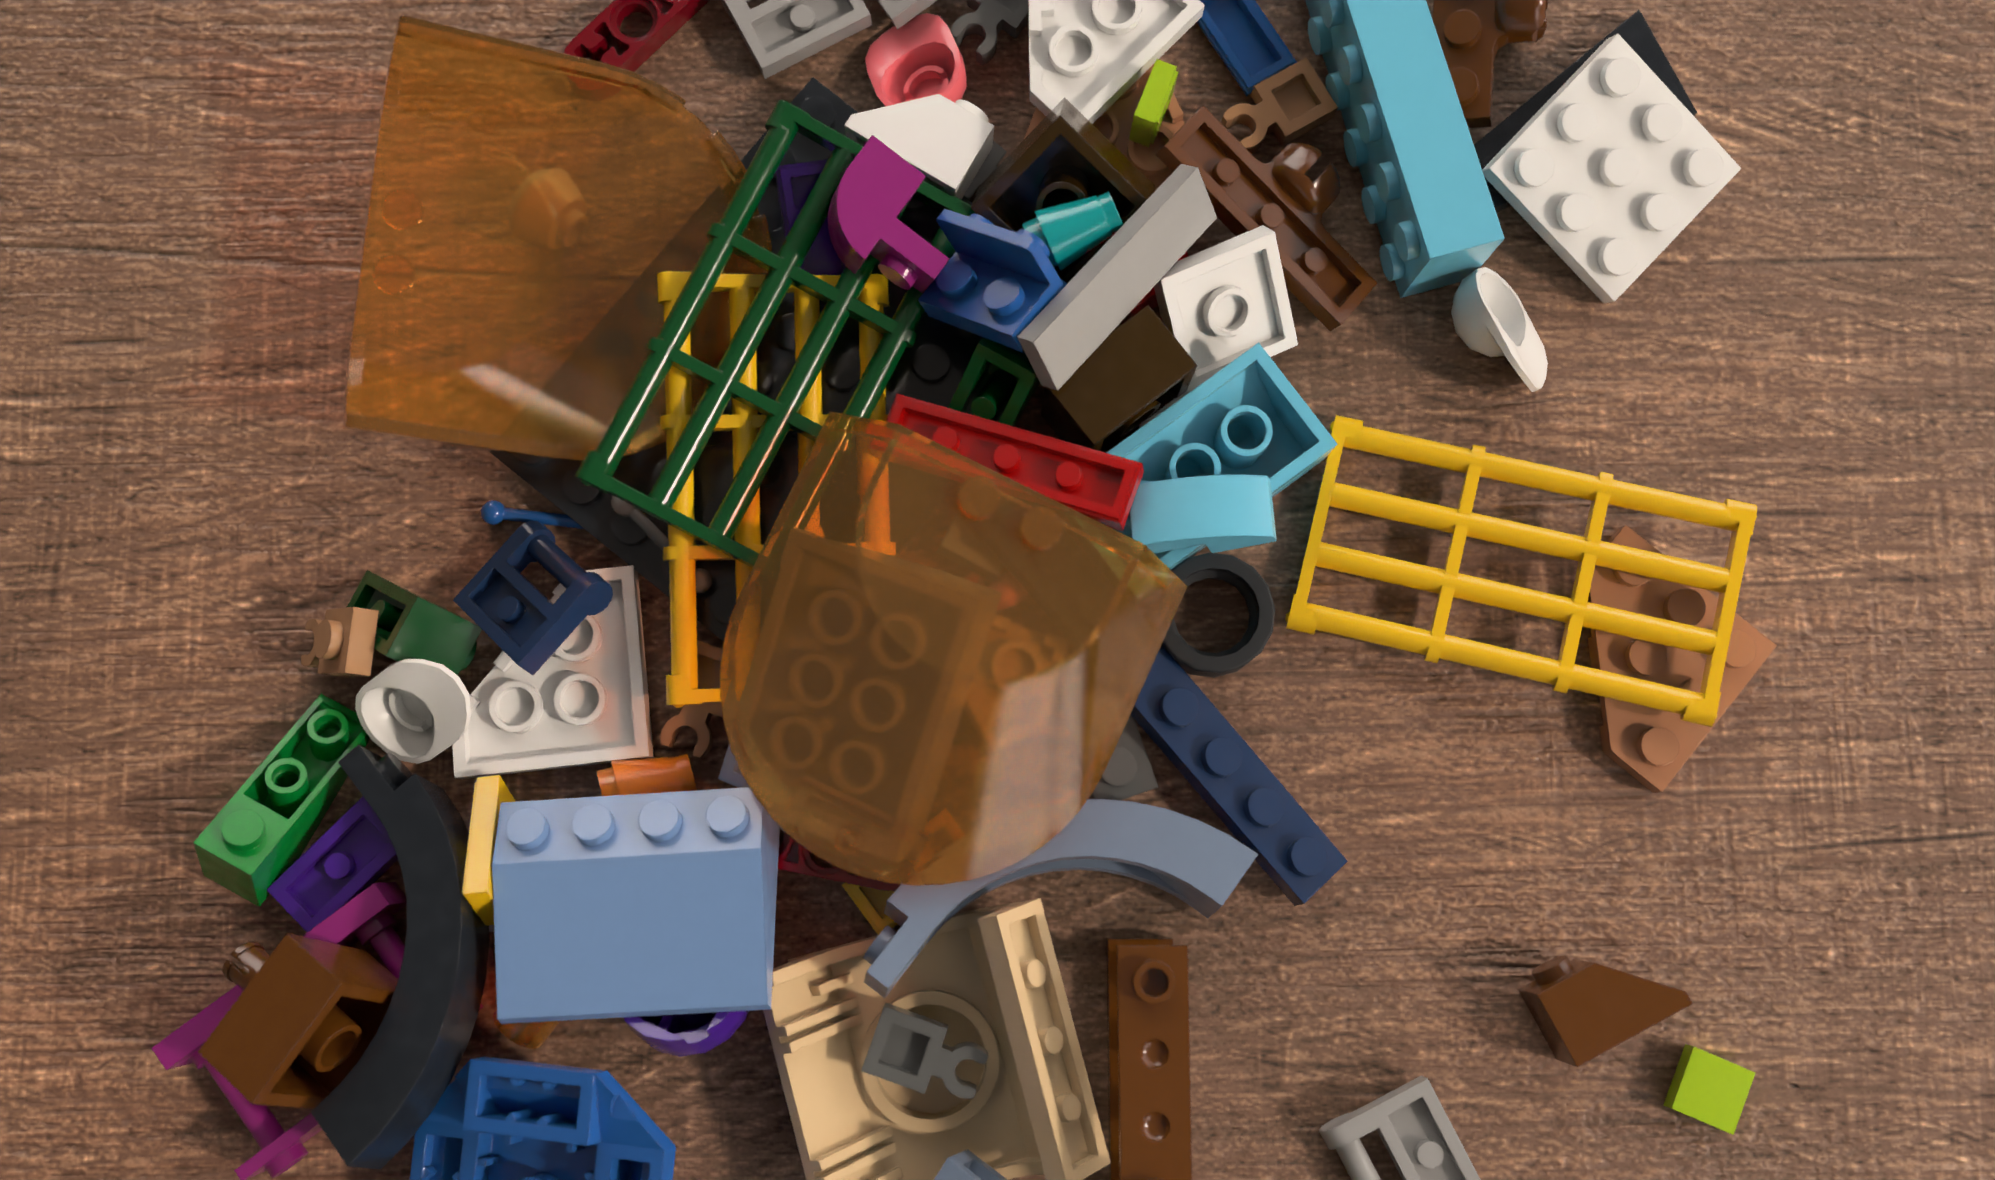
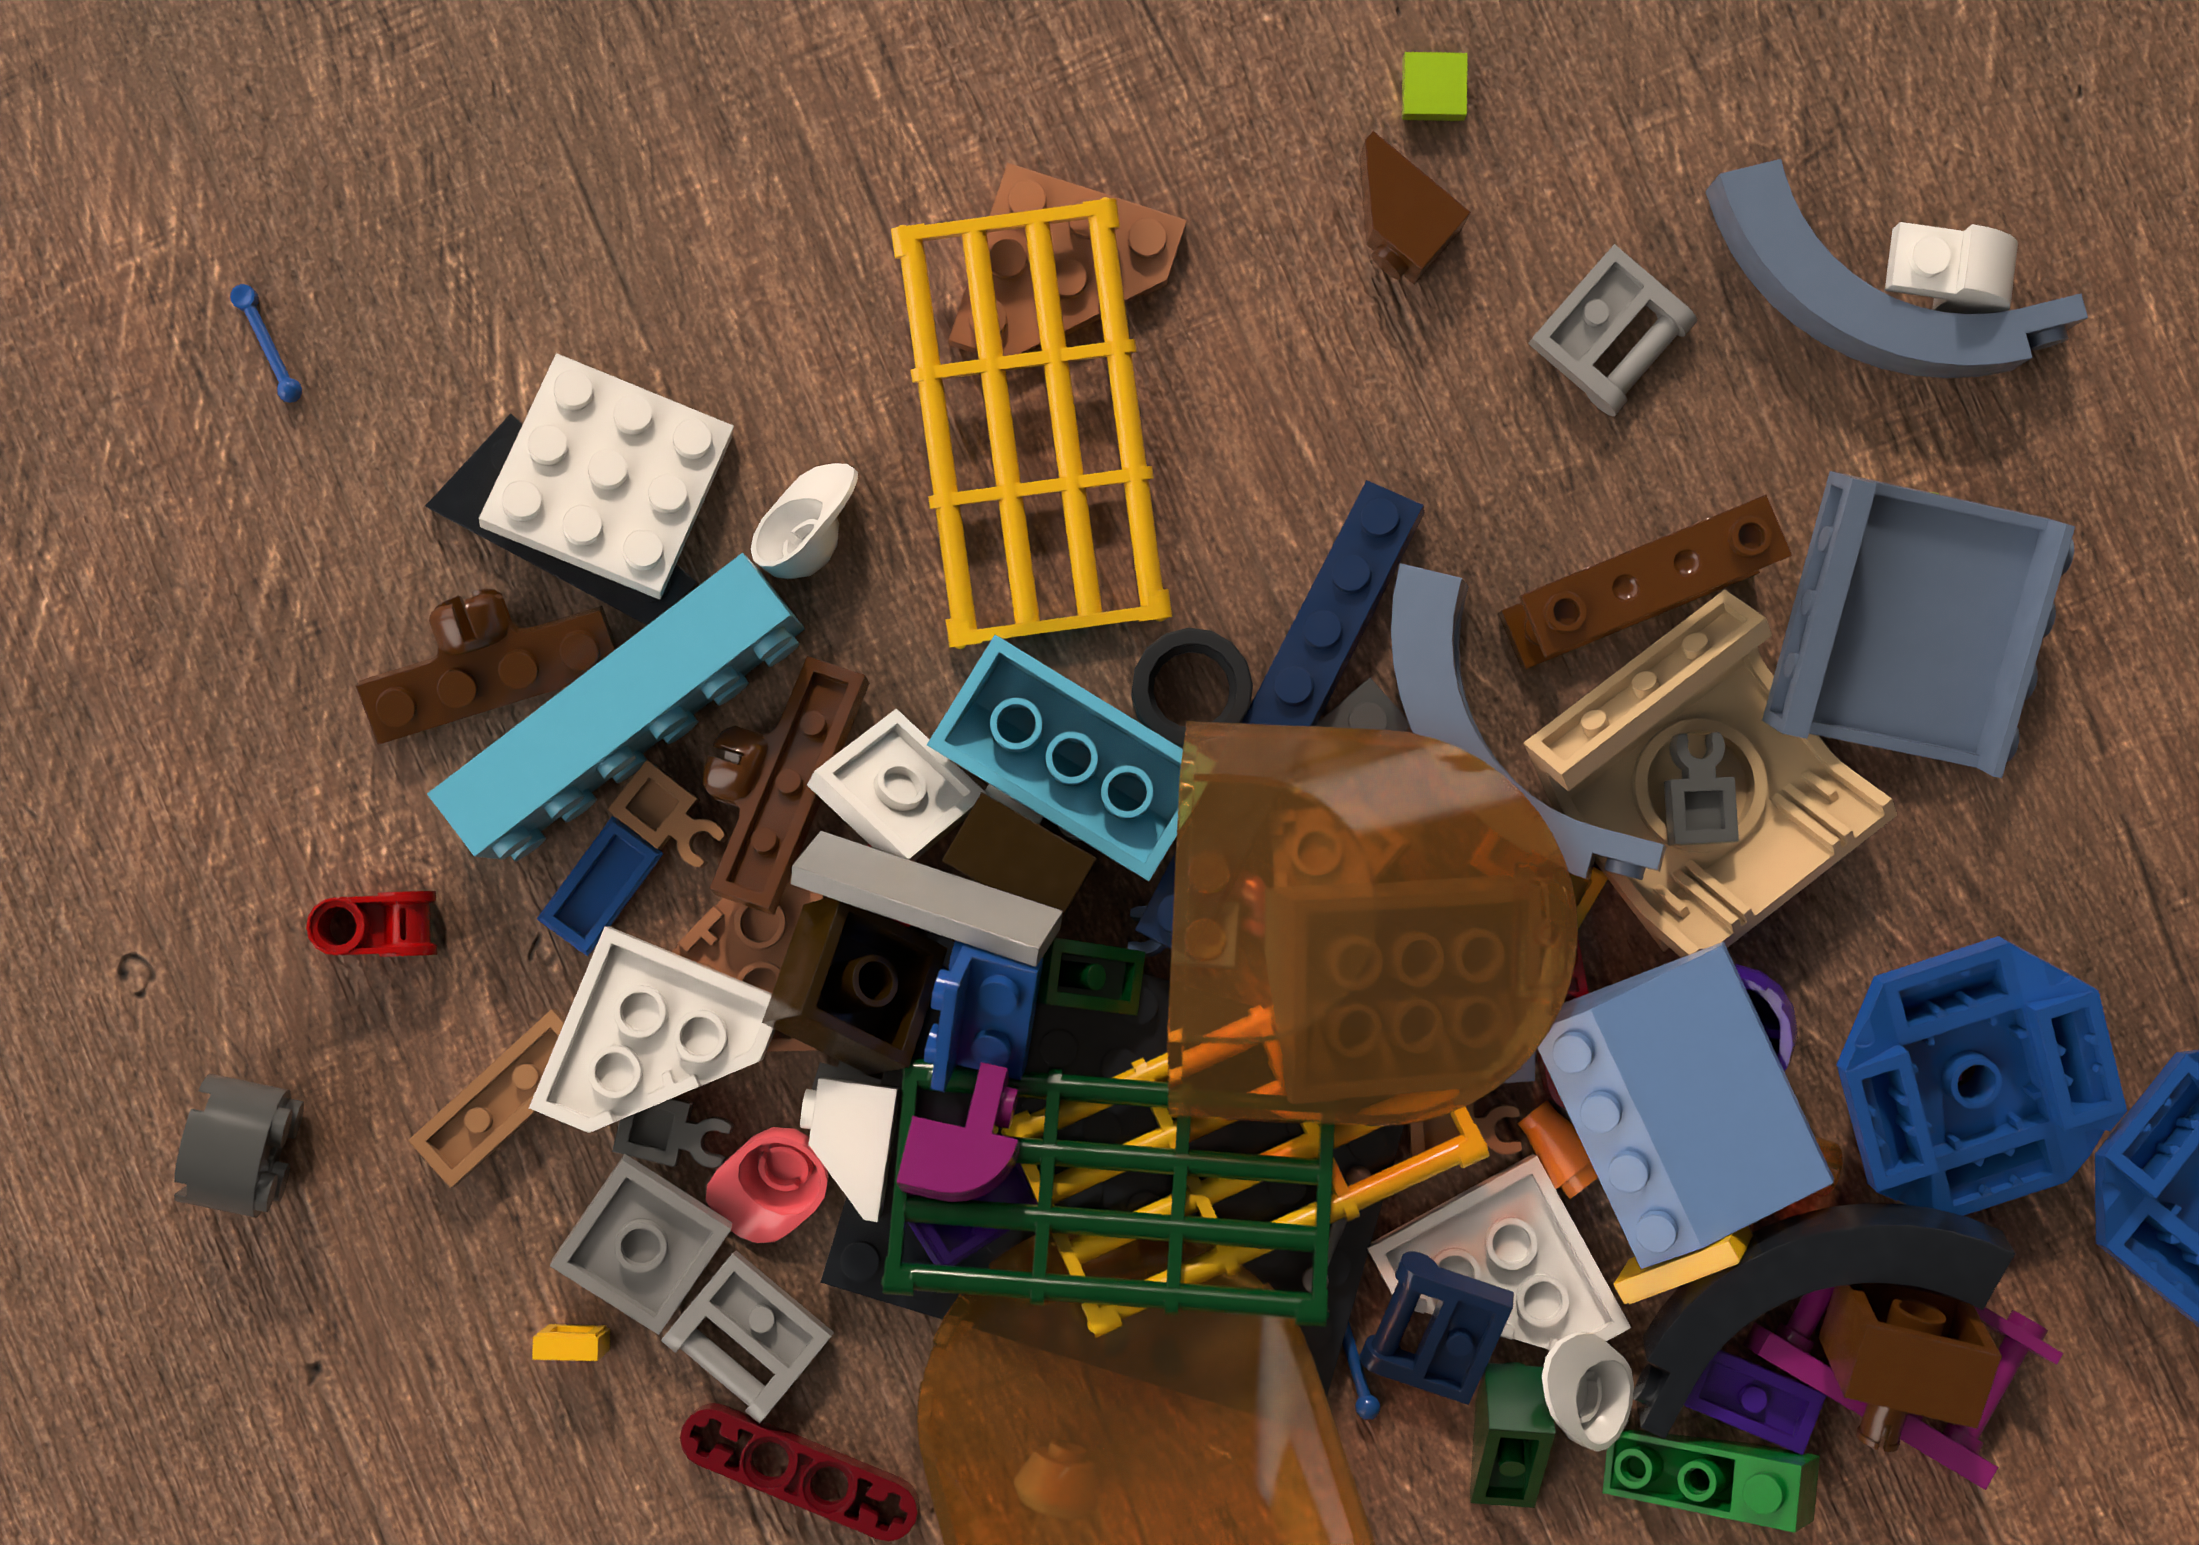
camera: 105 degrees left, 5 degrees up
medium nougat plate [301,607,379,677] -> none
red tile [874,393,1144,531] -> none
teal cone [1022,191,1123,271] -> none
lime tile [1129,59,1178,147] -> none
medium azure slope [1130,475,1277,556] -> none

